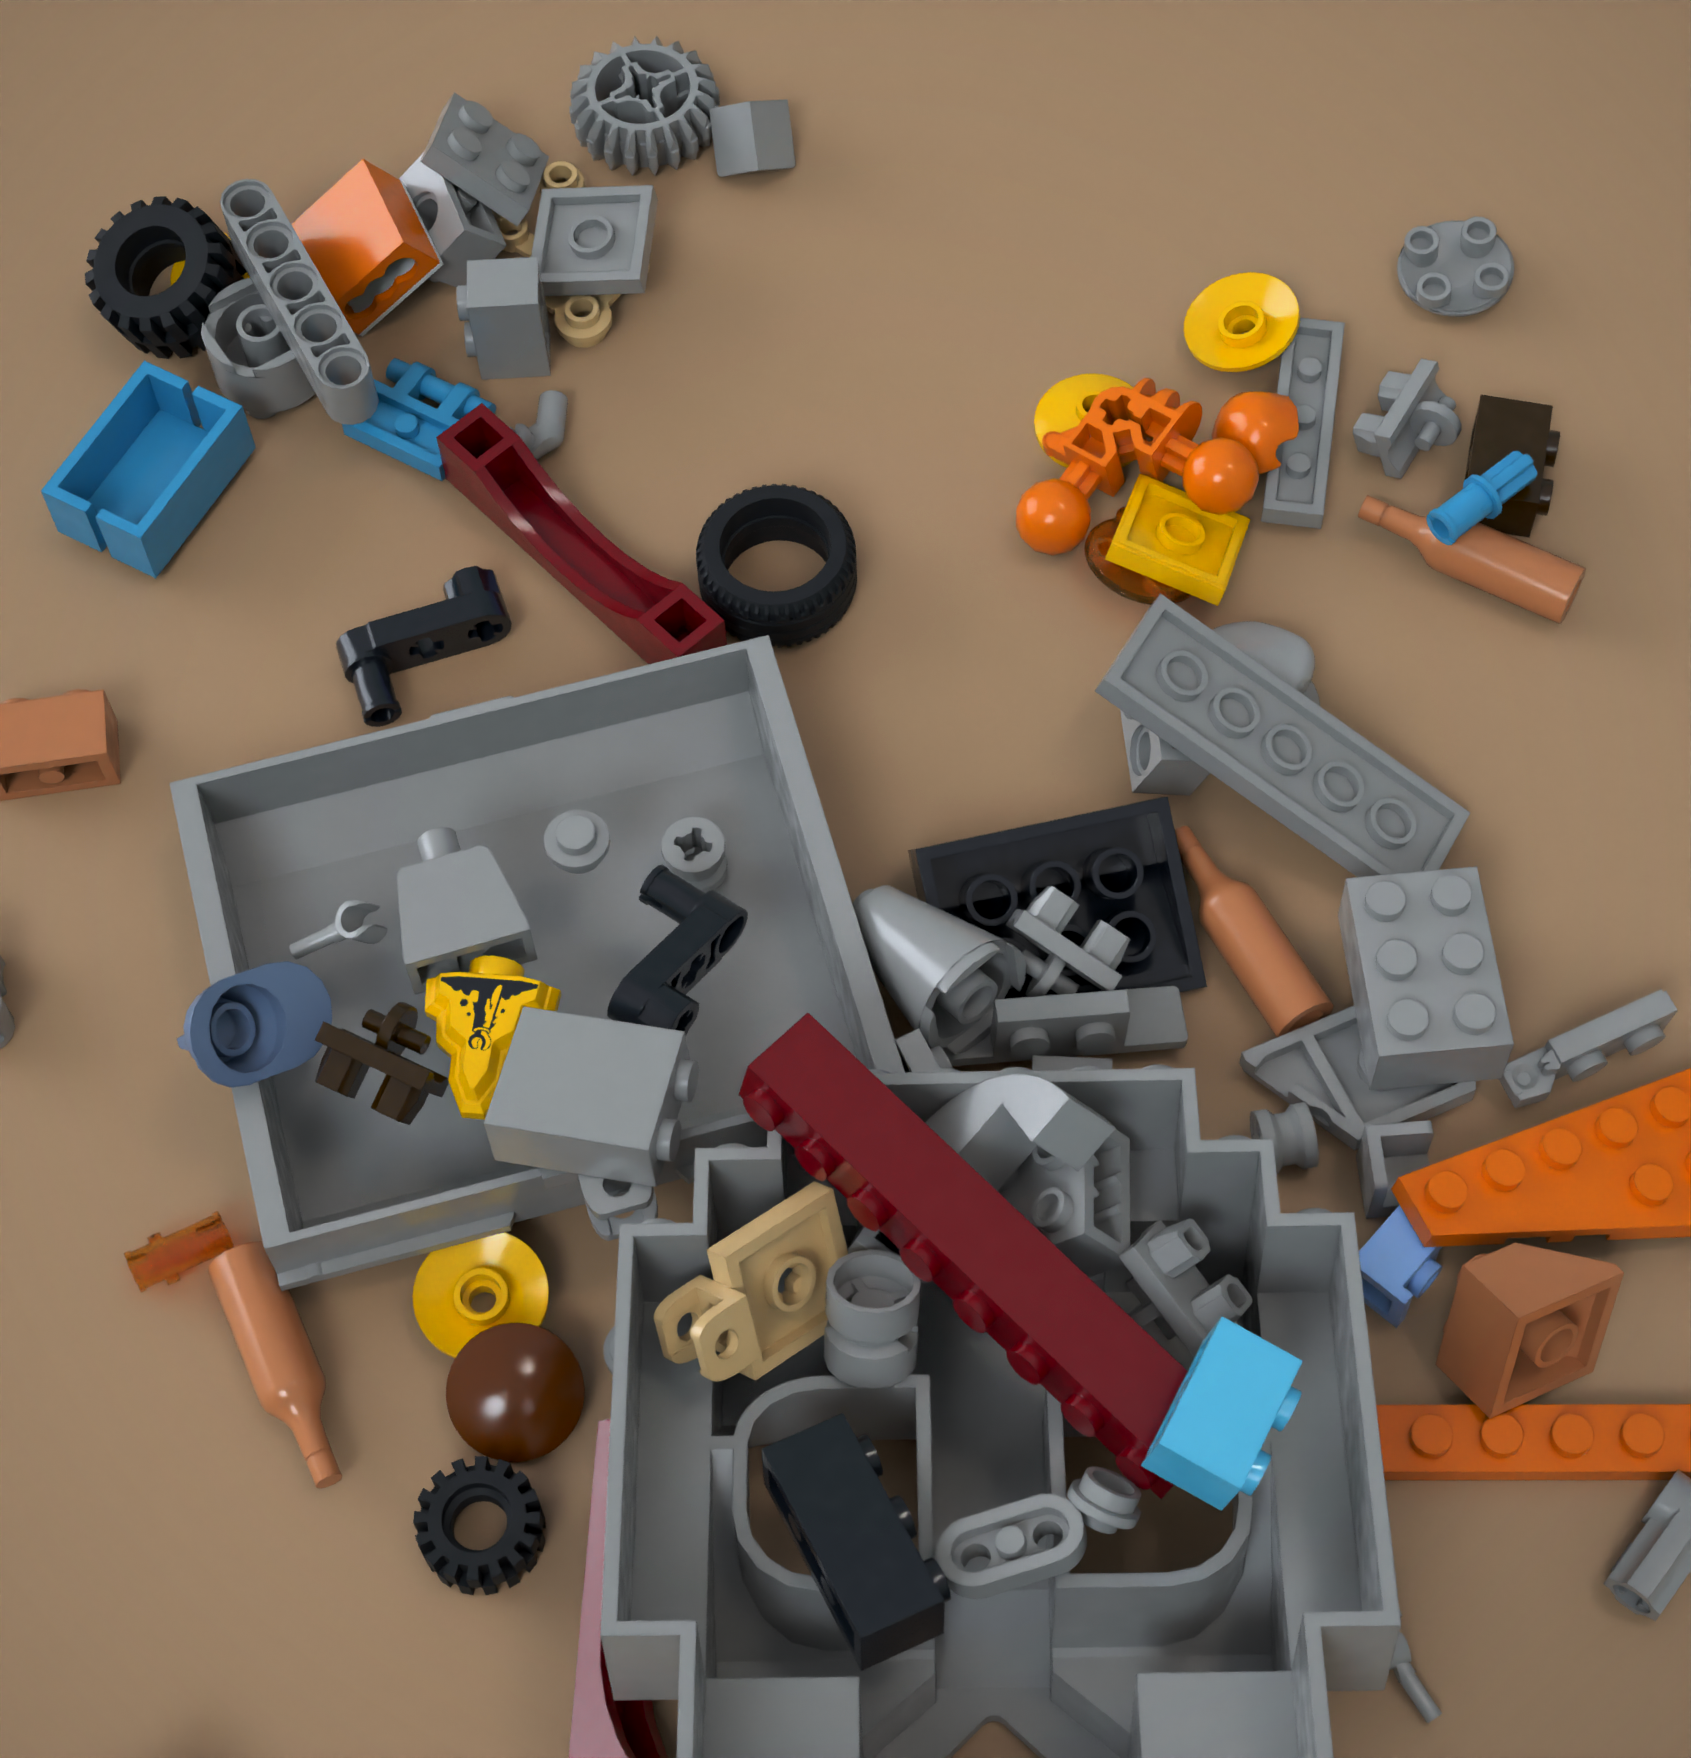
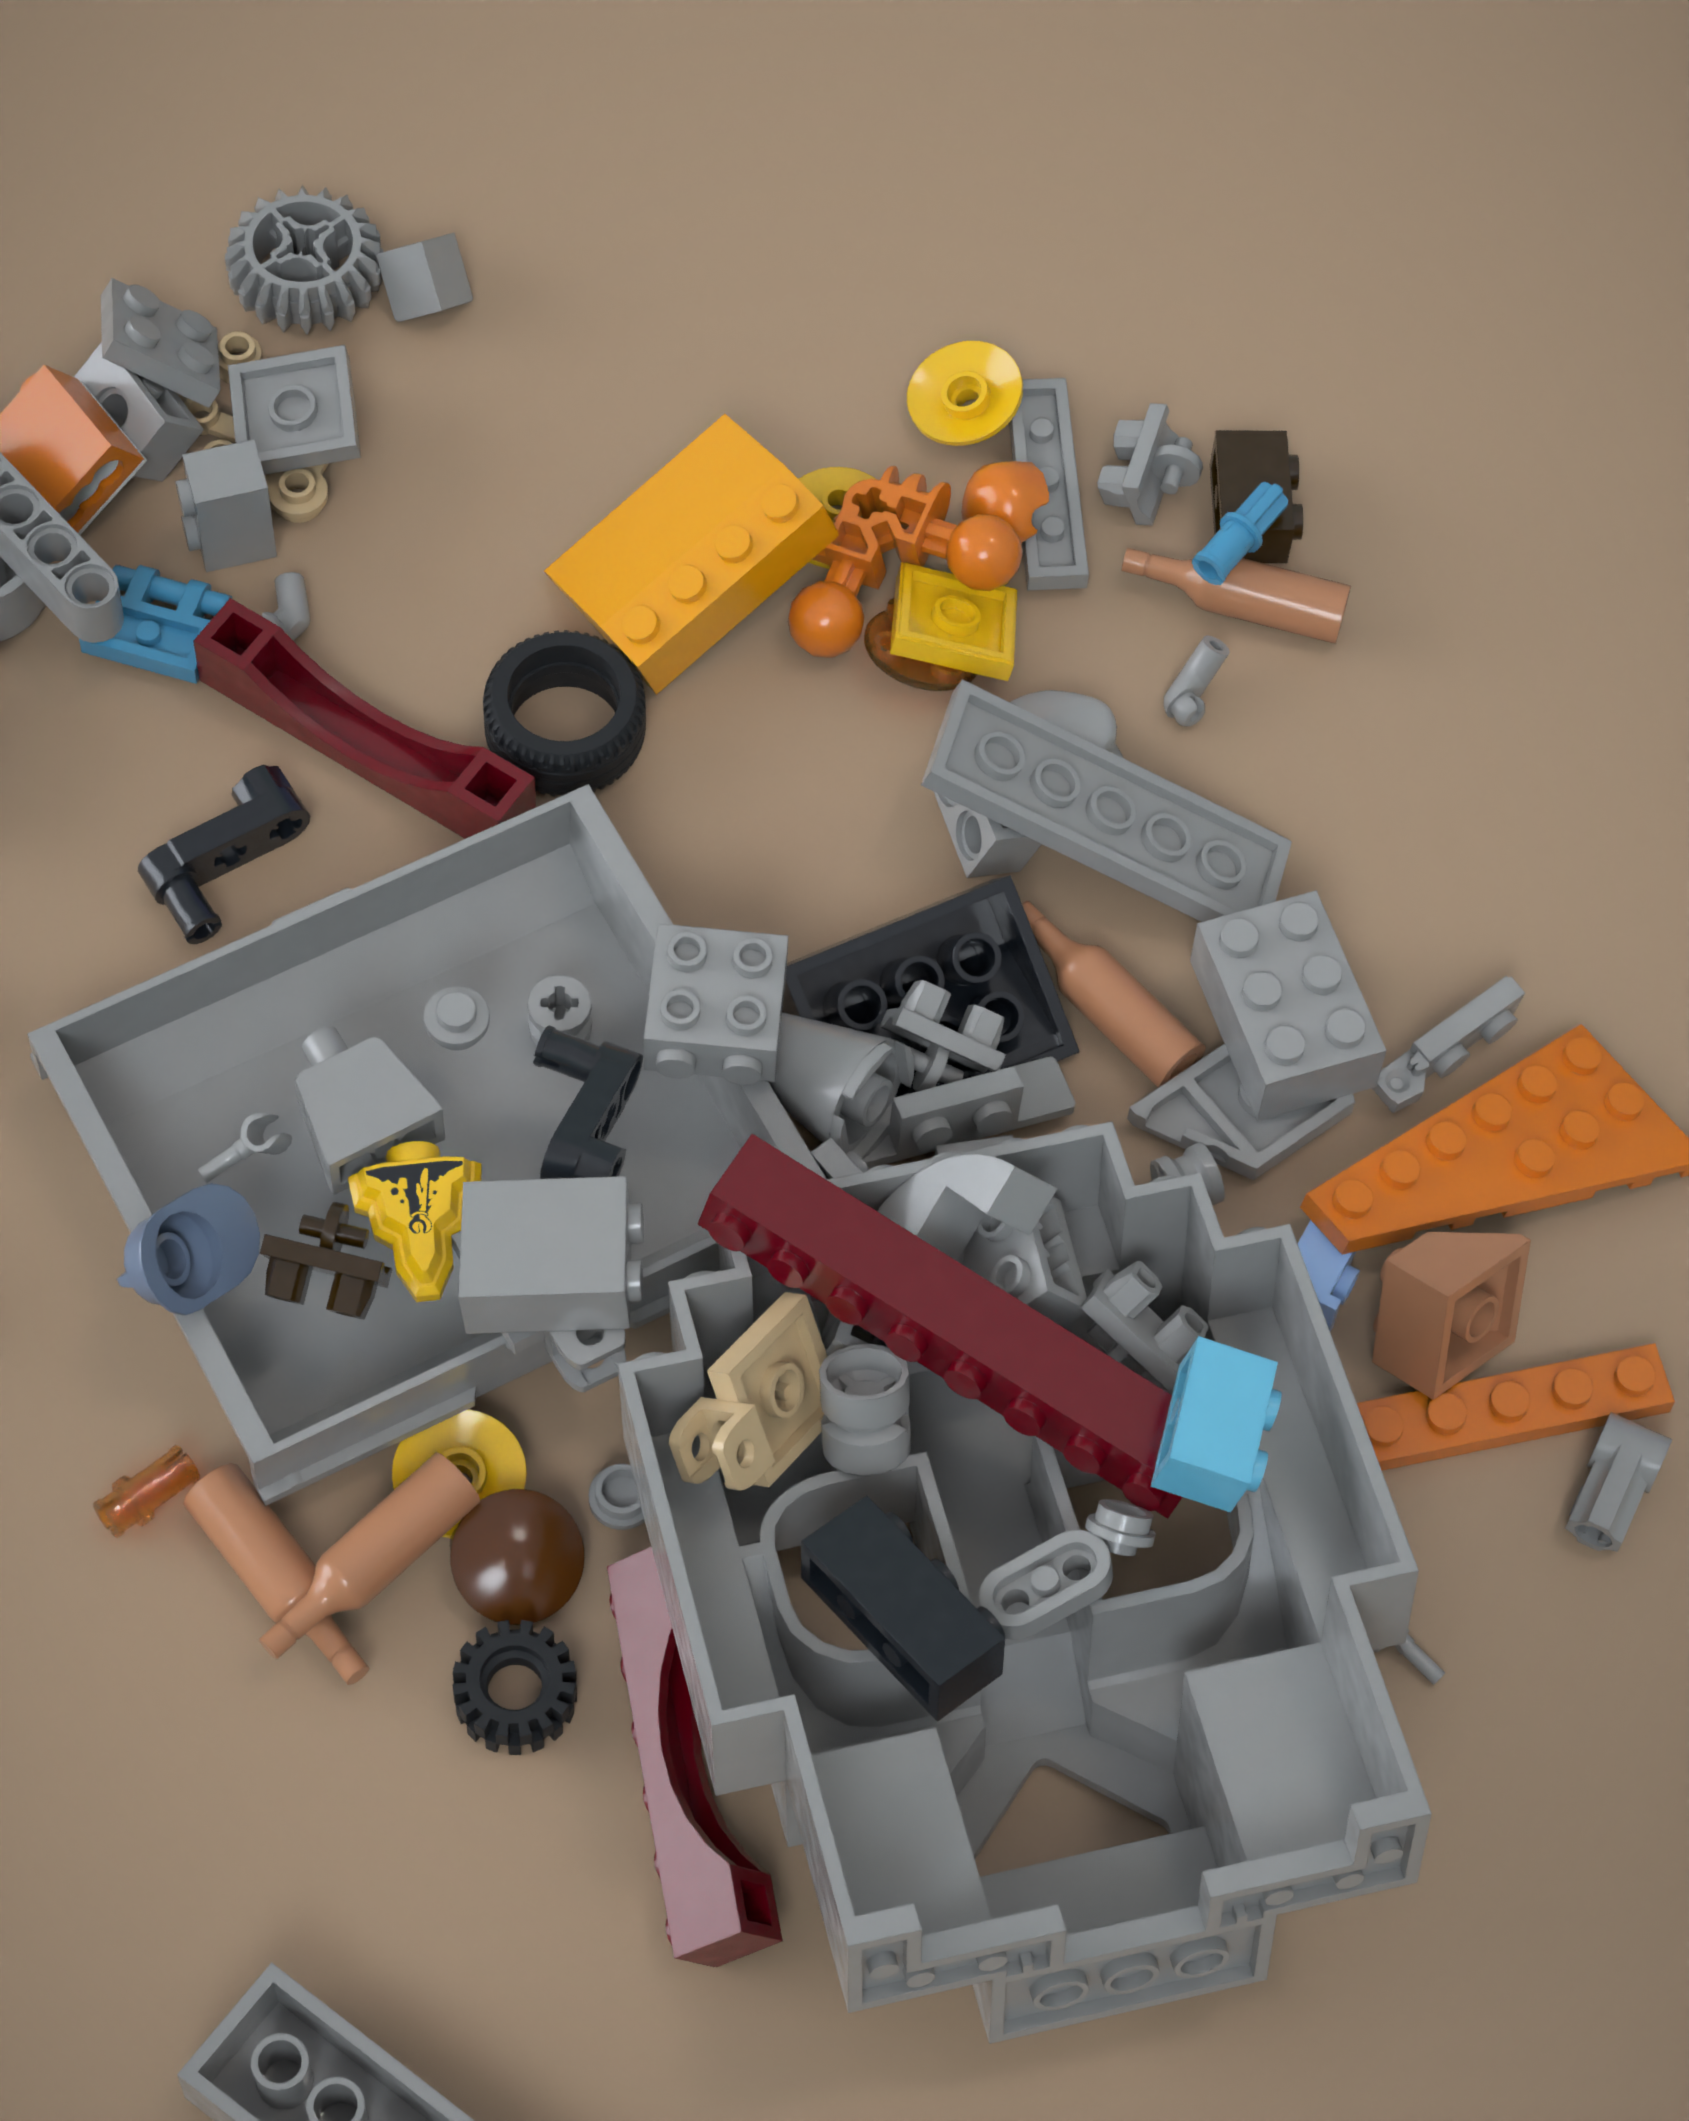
camera: 20 degrees left, 0 degrees up
light grey panel [1356,1120,1434,1219] -> none
light grey dish [1397,217,1514,317] -> none
none -> nougat piece [259,1452,481,1660]
none -> light orange slope [544,414,840,695]
none -> light grey brick [644,923,789,1085]
none -> light grey arm [1164,635,1230,727]

